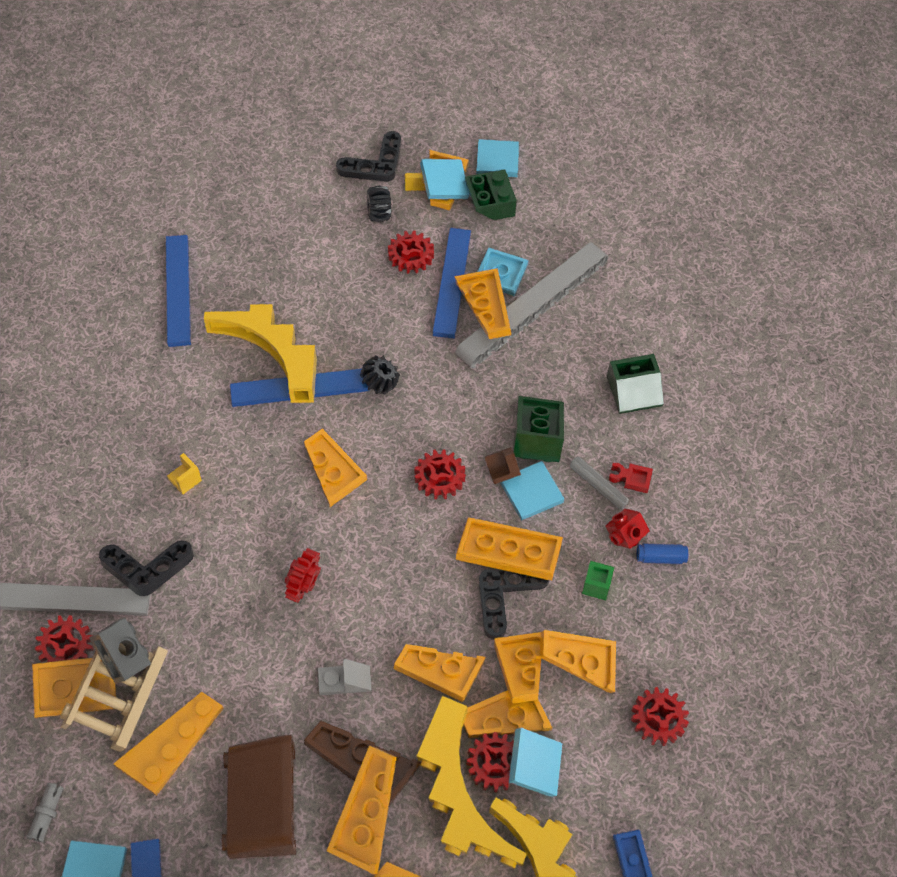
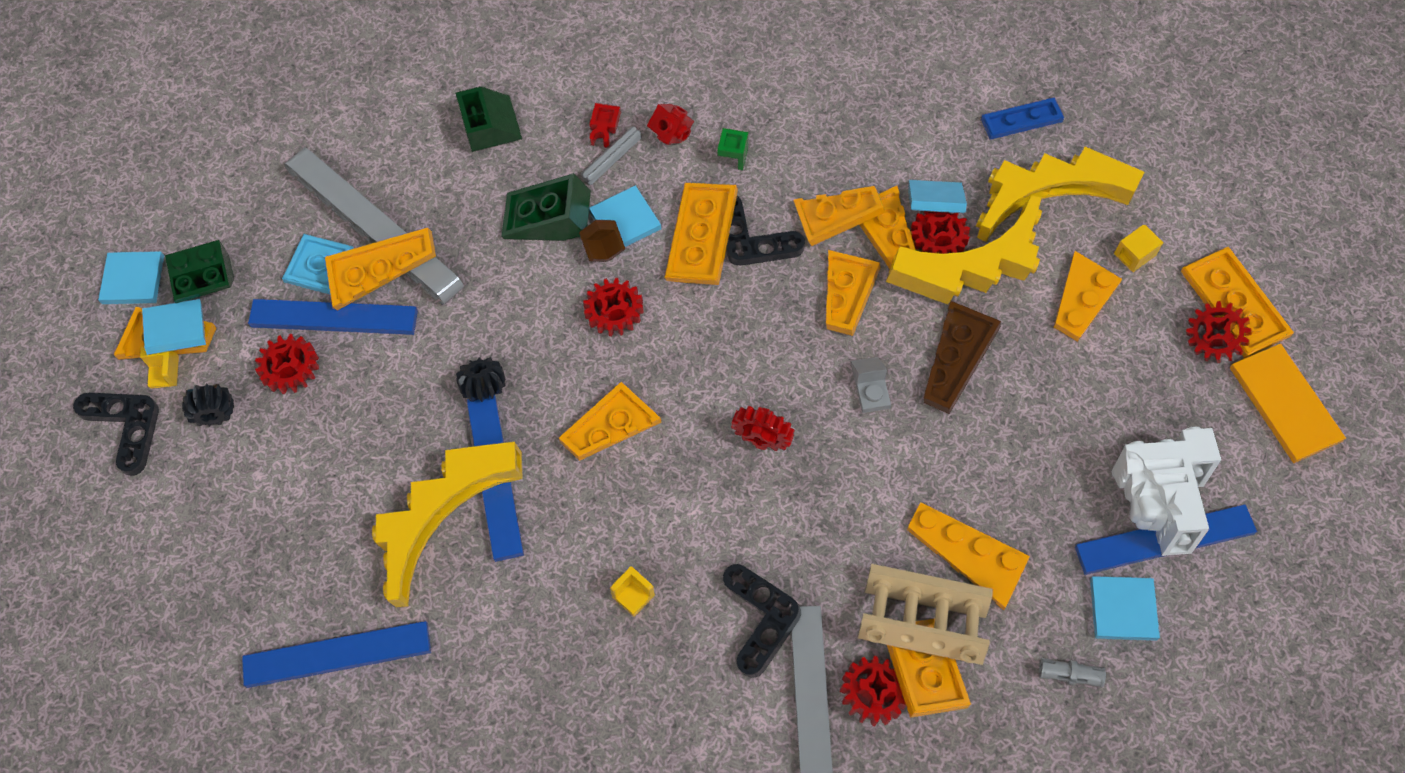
camera: 90 degrees left, 5 degrees up
dark grey brick [89,618,151,683] -> none
reddish brown windscreen [222,734,296,859] -> none
light orange wing [326,746,396,874] -> none
light orange wing [540,630,616,693] -> none
red gear [631,687,689,746] -> none
blue piece [636,543,688,564] -> none

